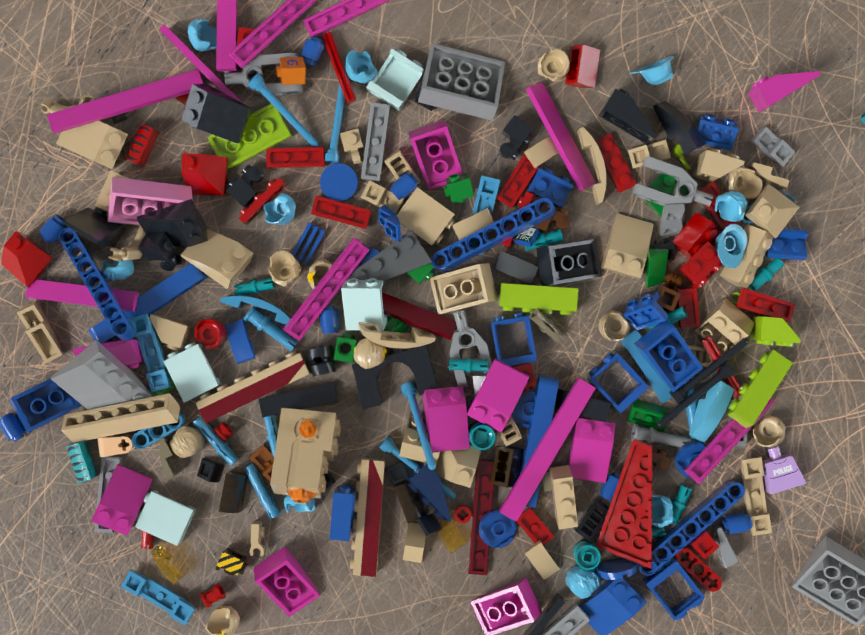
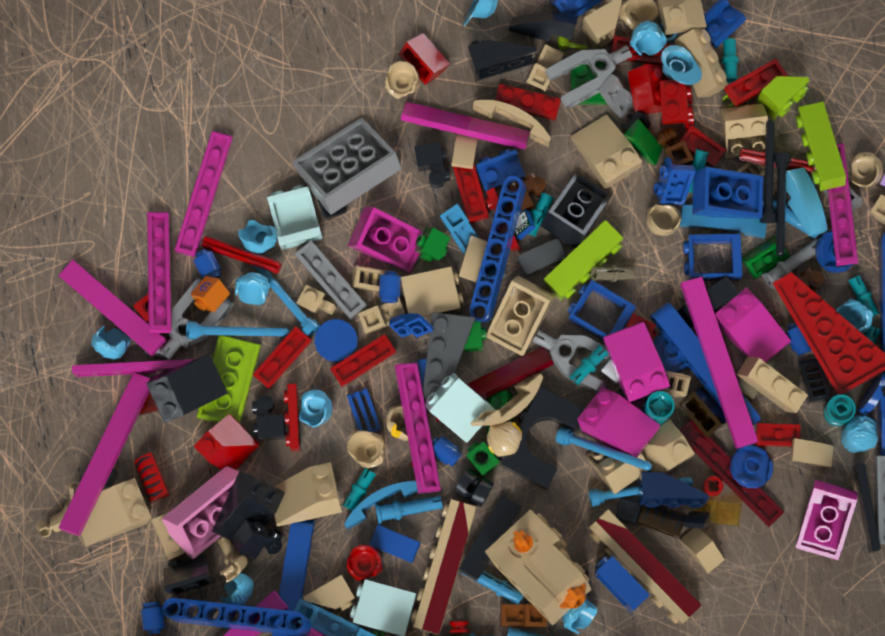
camera: 40 degrees left, 10 degrees down
none -> medium azure hair [235,272,270,305]

